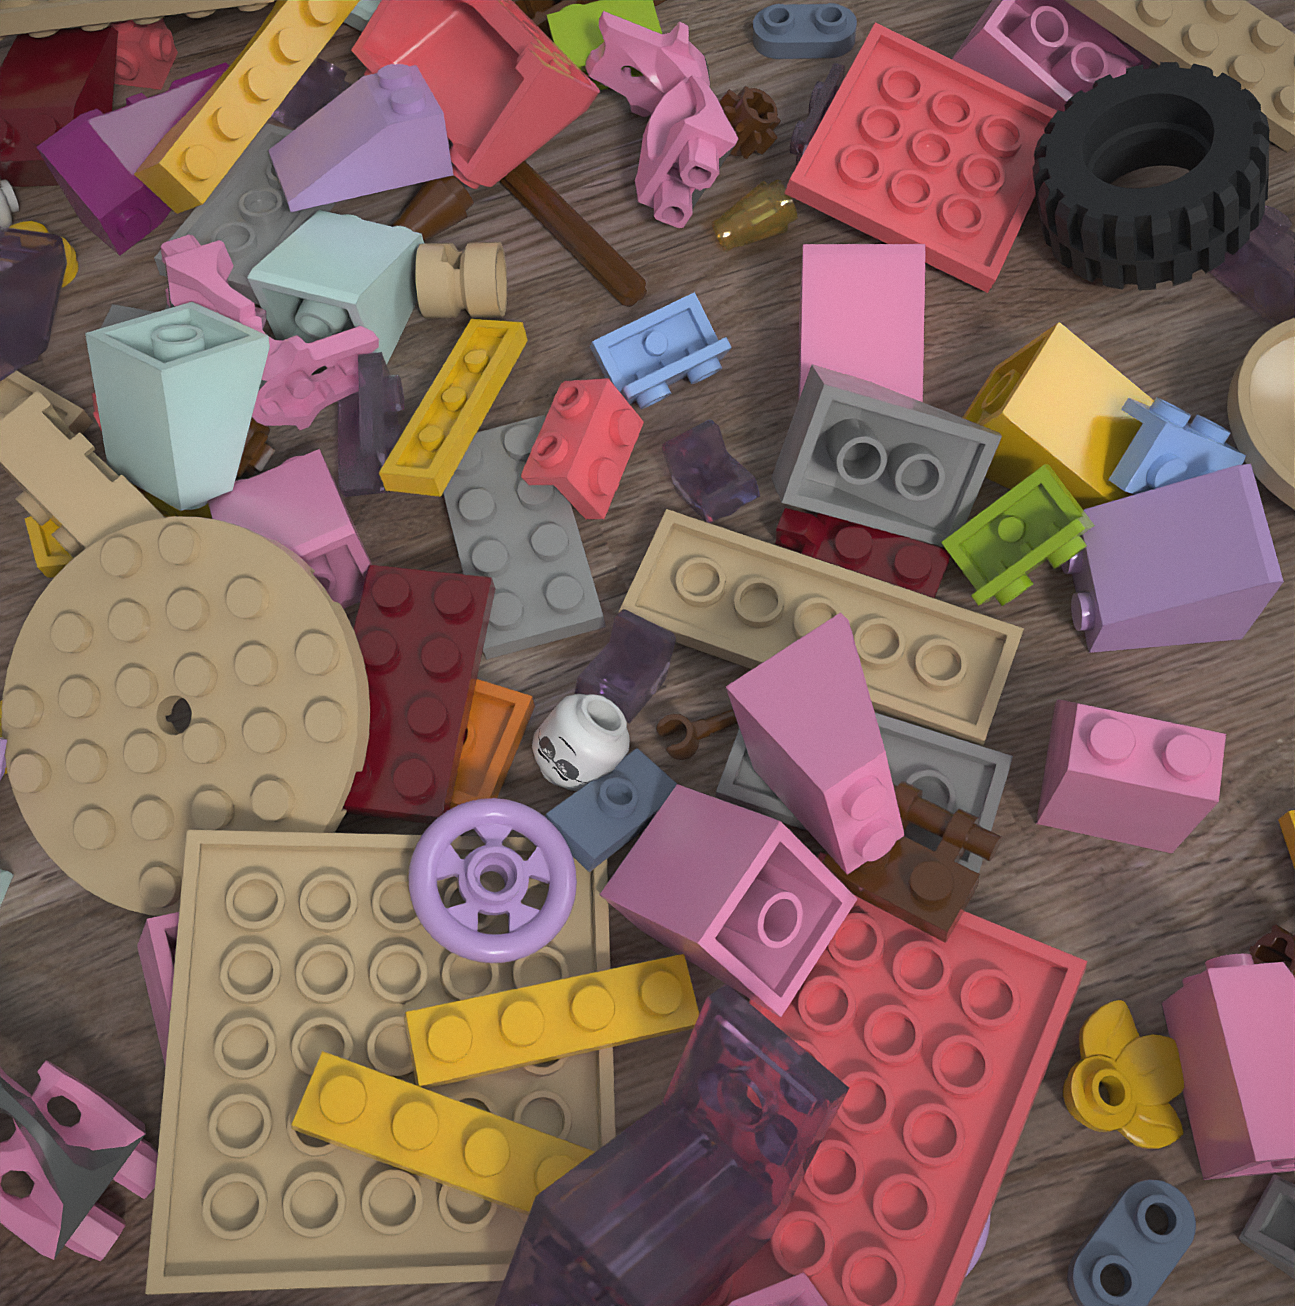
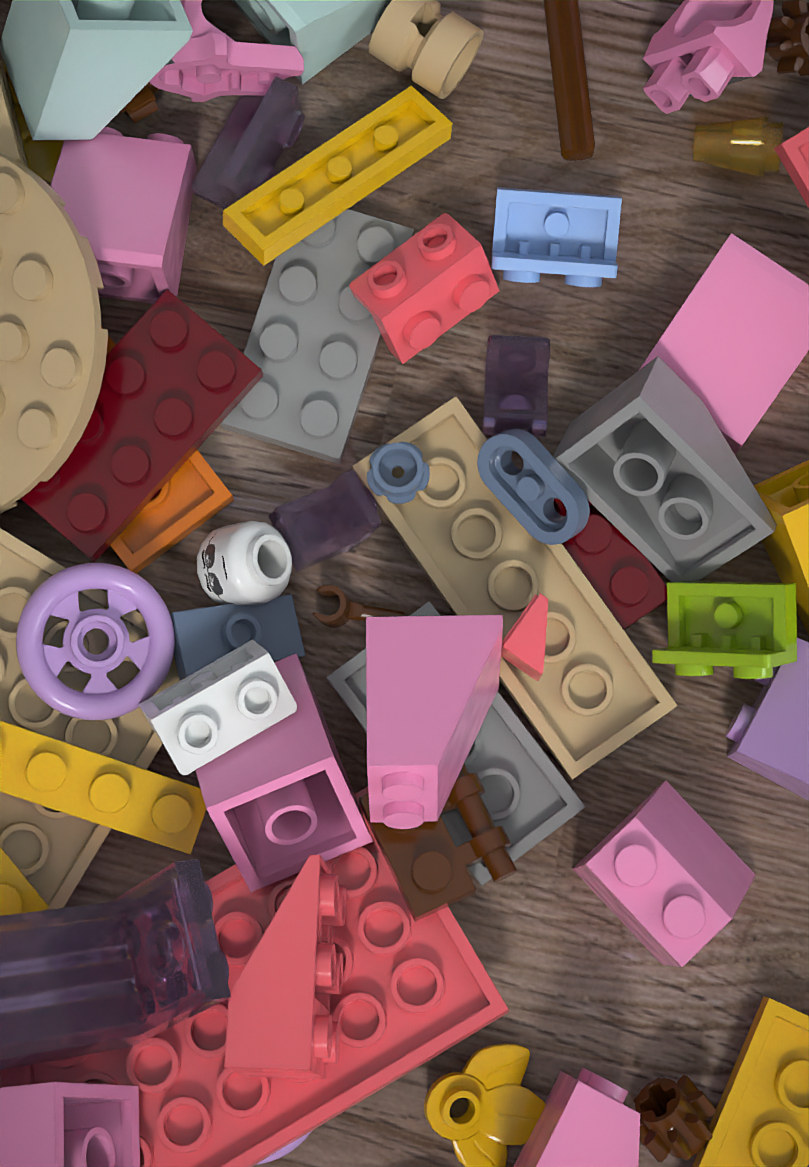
camera: 25 degrees right, 15 degrees up
none -> white bracket [138,639,297,775]
none -> coral slope [224,855,346,1079]
none -> sand blue plate [367,442,430,504]
none -> sand blue plate [477,429,590,545]
none -> coral slope [501,593,548,681]

